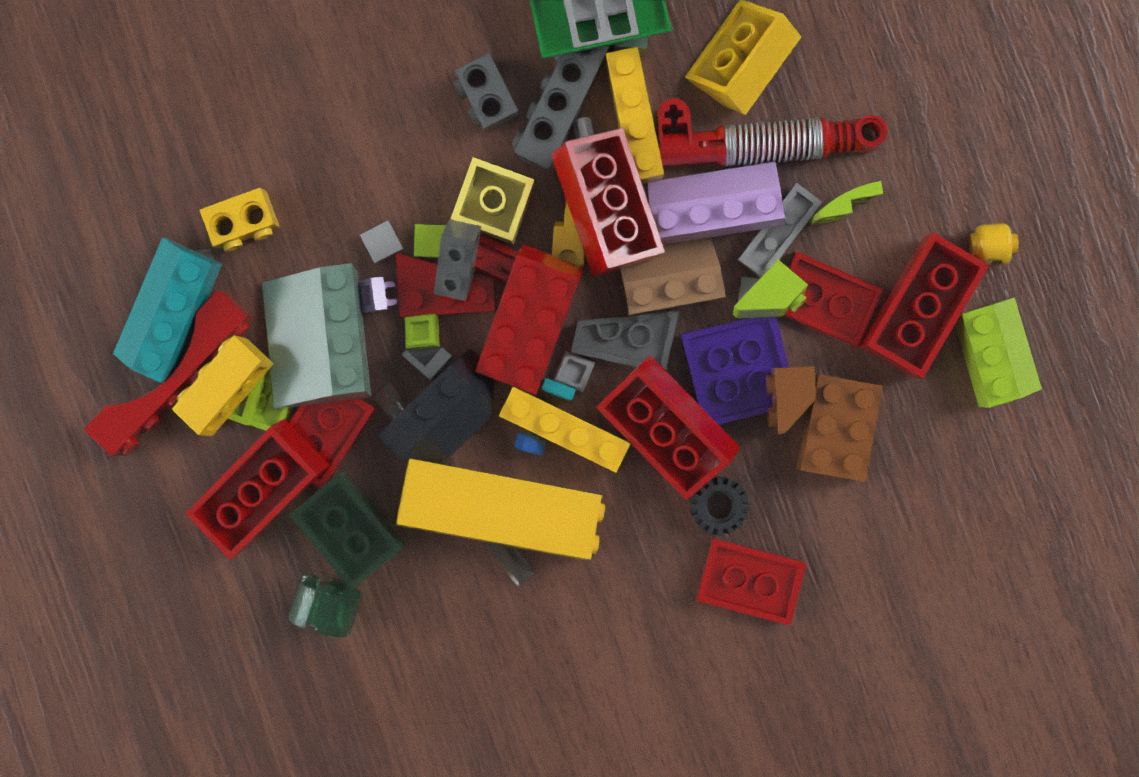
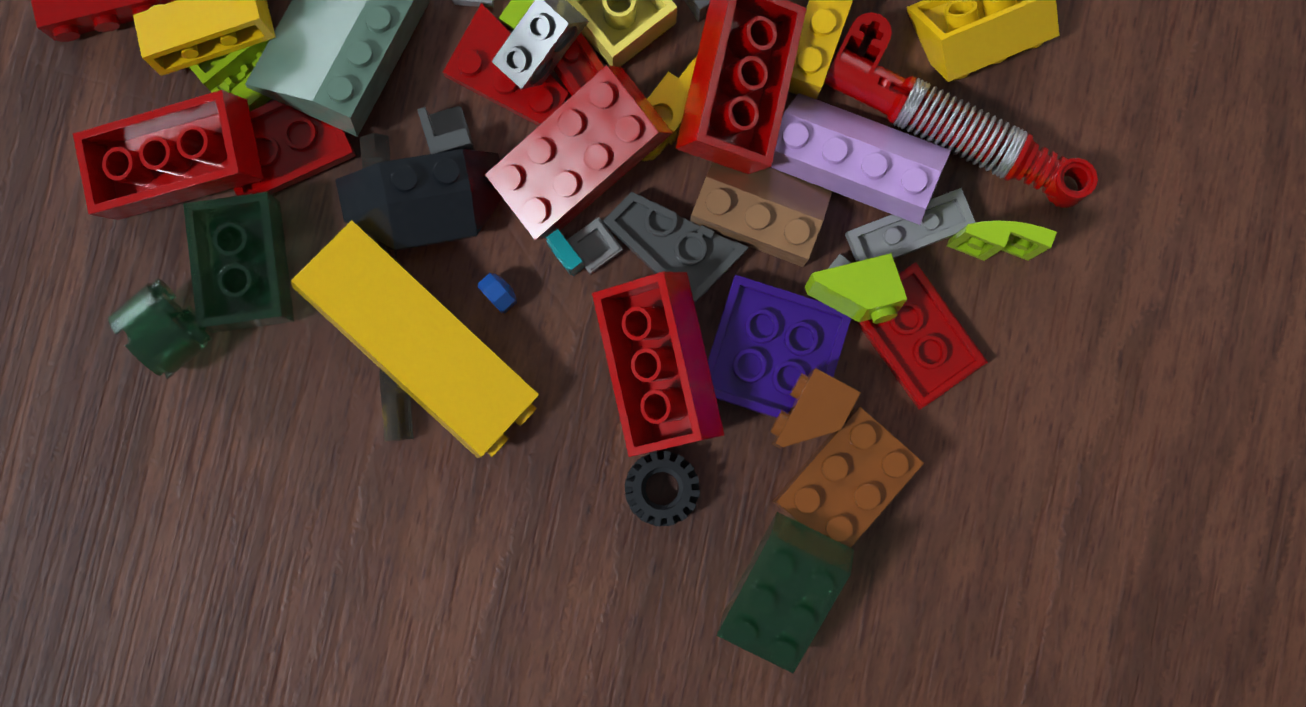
camera: 25 degrees right, 5 degrees down
lavender tile [359,277,397,313] -> none
lime tile [404,314,440,351] -> none
yellow brick [499,387,630,473] -> none
red plate [696,537,807,625] -> none
red brick [859,232,990,379] -> none
lime slope [955,297,1042,408] -> none
yellow head [969,223,1019,266] -> none
none -> clear green brick [716,512,854,674]

